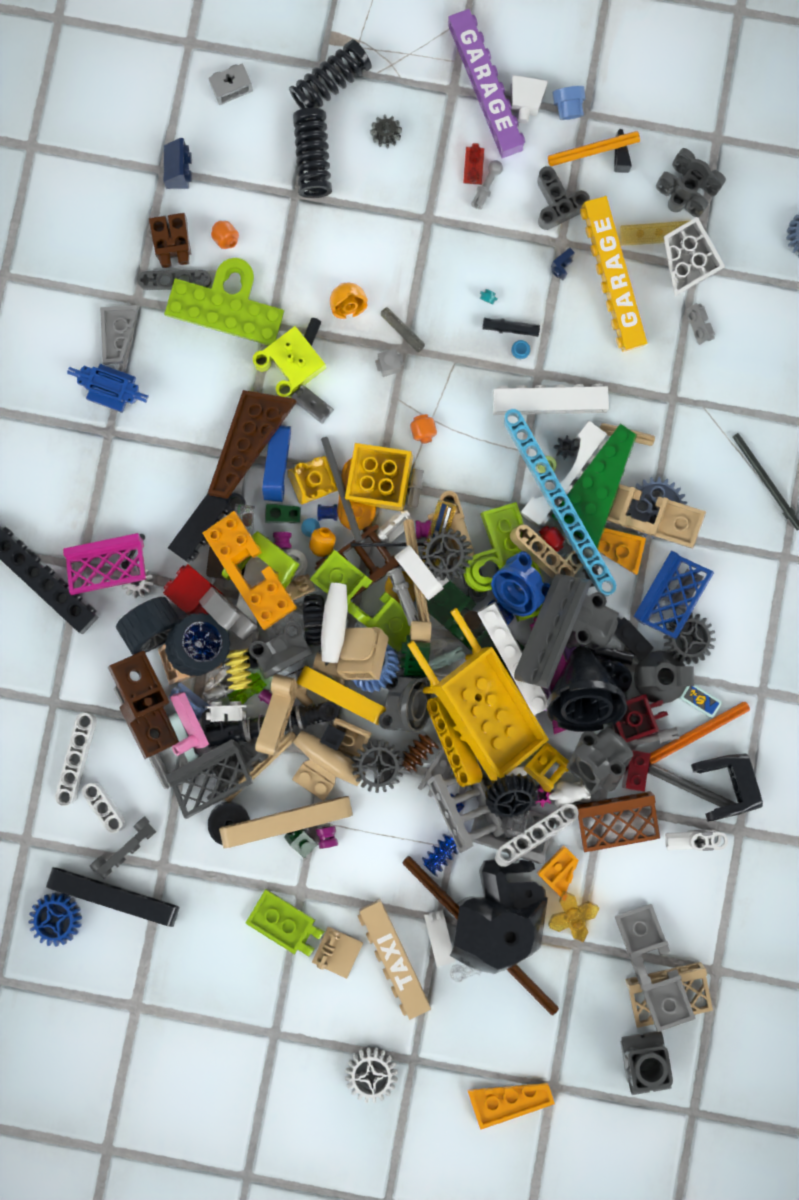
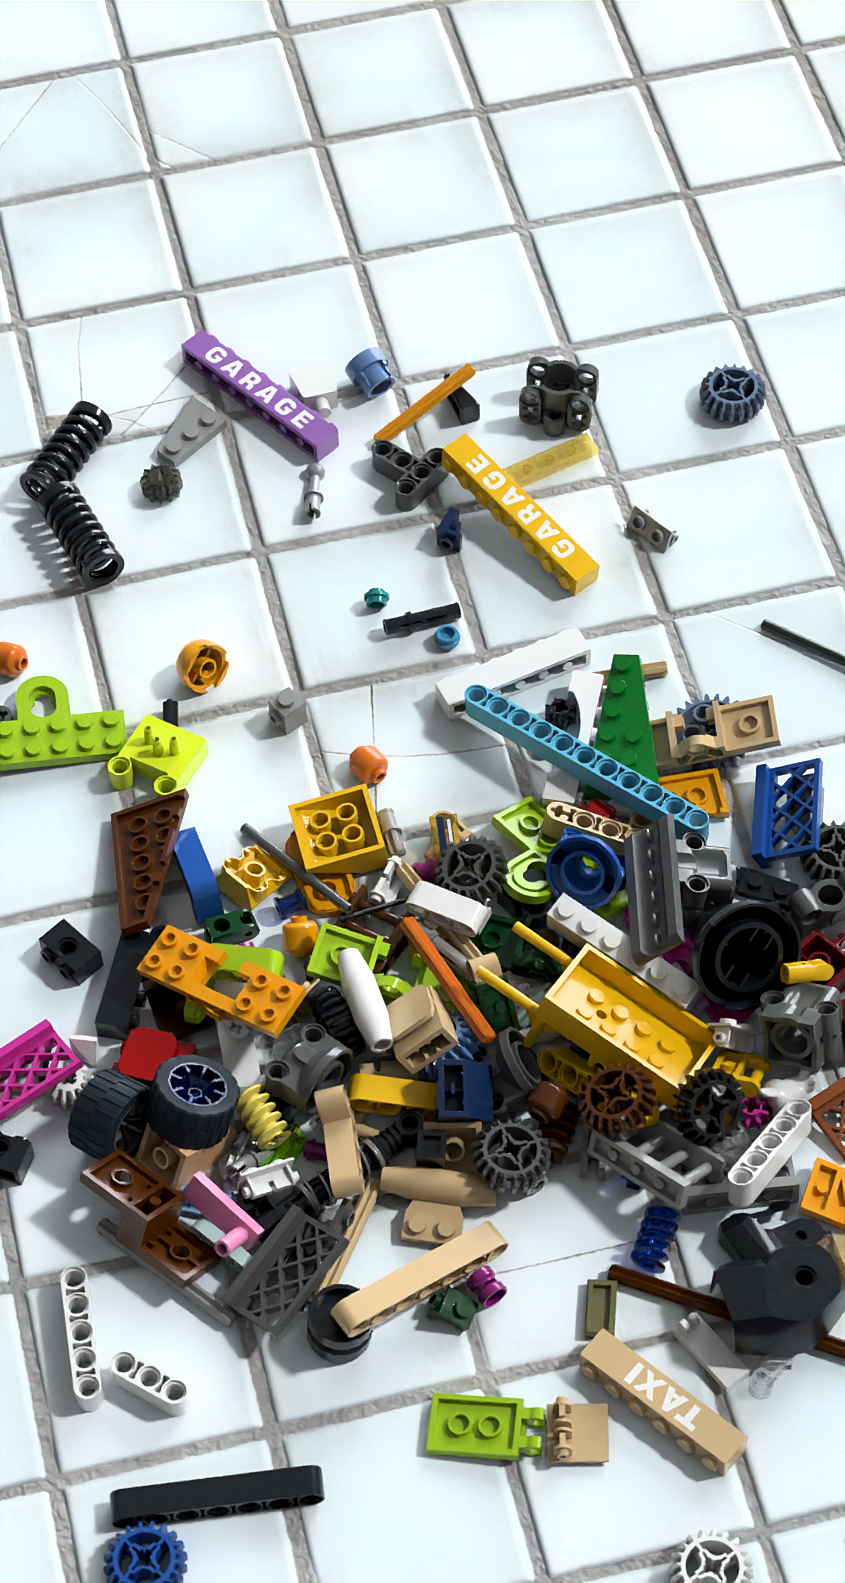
camera: 20 degrees left, 30 degrees down
dark grey plate [89,816,156,879] -> none
light grey connector [199,587,258,641] -> none
flat silver hinge [292,385,334,424] -> none
dark azure plate [301,518,320,537] -> none
clear smoke axle [381,307,425,352] -> none
clear red hinge [463,143,485,185] -> none
white wedge [663,217,725,296] -> none
none -> black brick [39,918,104,986]
none -> white slope [69,1034,100,1068]
none -> light grey wing [157,396,227,469]
none -> orange axle [400,916,496,1044]
none -> dark blue slope [434,1059,493,1124]
none -> reddish brown head [526,1080,570,1125]
none -> reddish brown gear [578,1061,657,1139]
none -> olive tile [584,1279,617,1339]
none -> white hinge [707,1018,763,1054]
none -> yellow bar [780,959,834,984]

